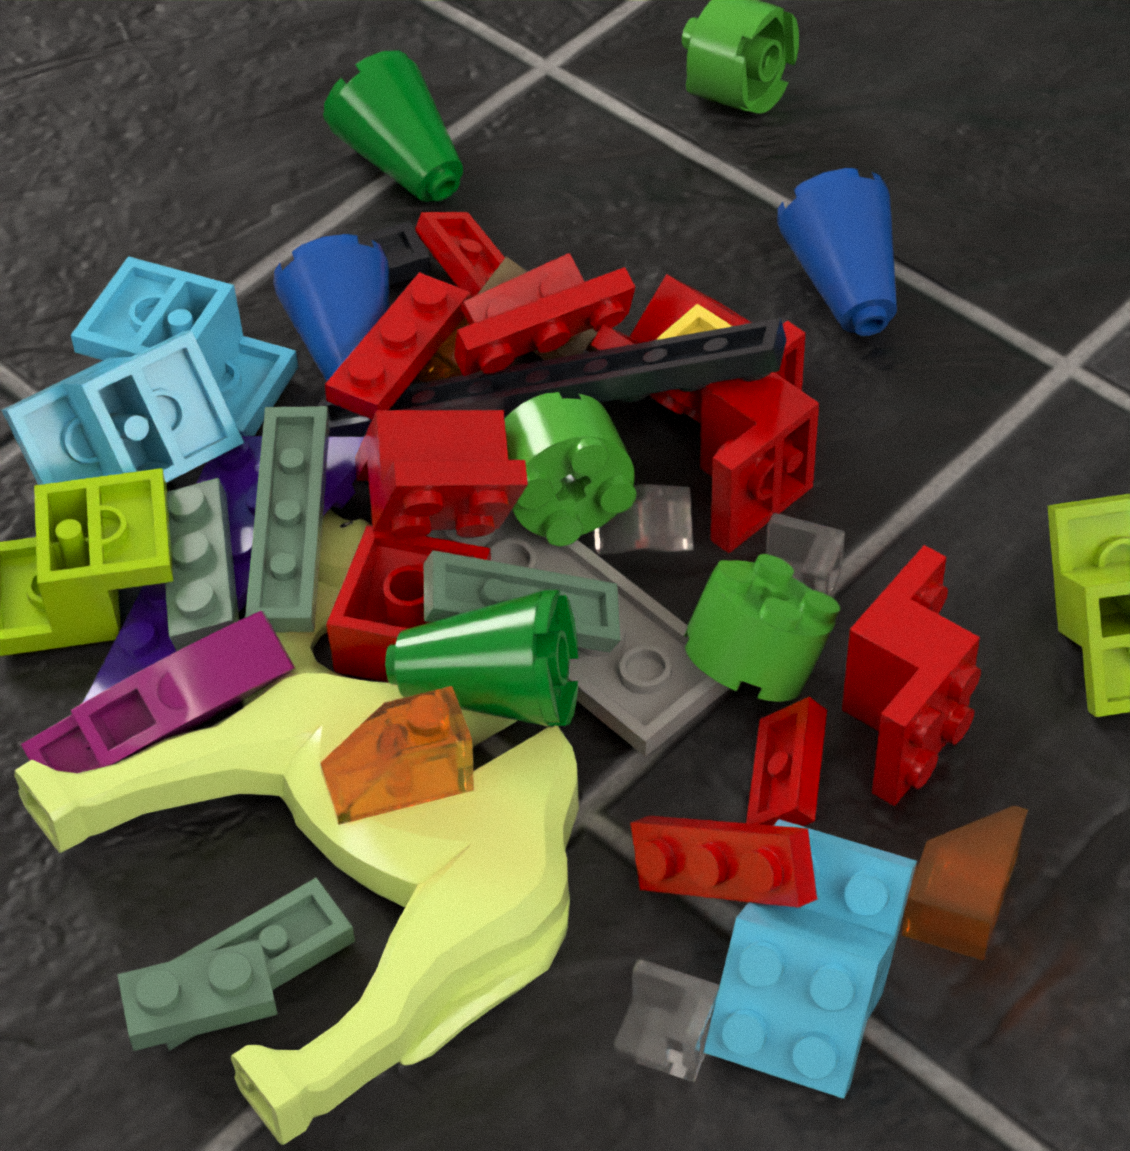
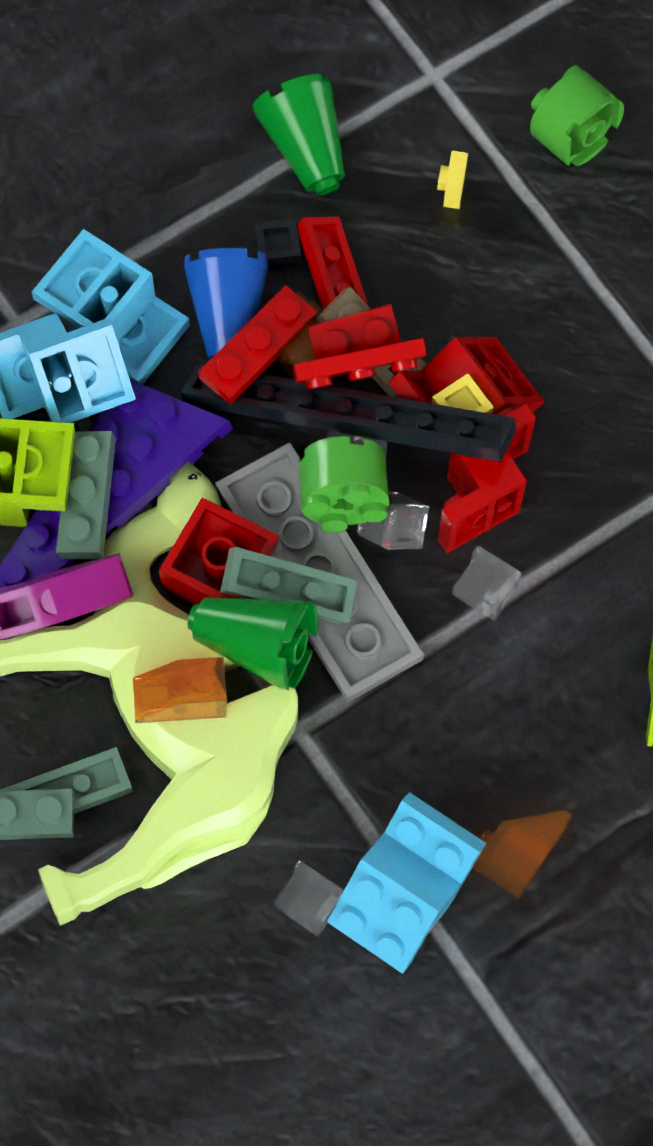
camera: 10 degrees right, 20 degrees up
sand green plate [245,406,330,632] -> none
red bracket [355,410,528,539] -> none
red plate [630,815,818,908] -> none
bright green brick [684,554,840,702] -> none
red plate [746,697,827,826] -> none
blue cone [777,168,897,336] -> none
red bracket [842,545,981,806] -> none
none -> light yellow plate [437,151,468,209]

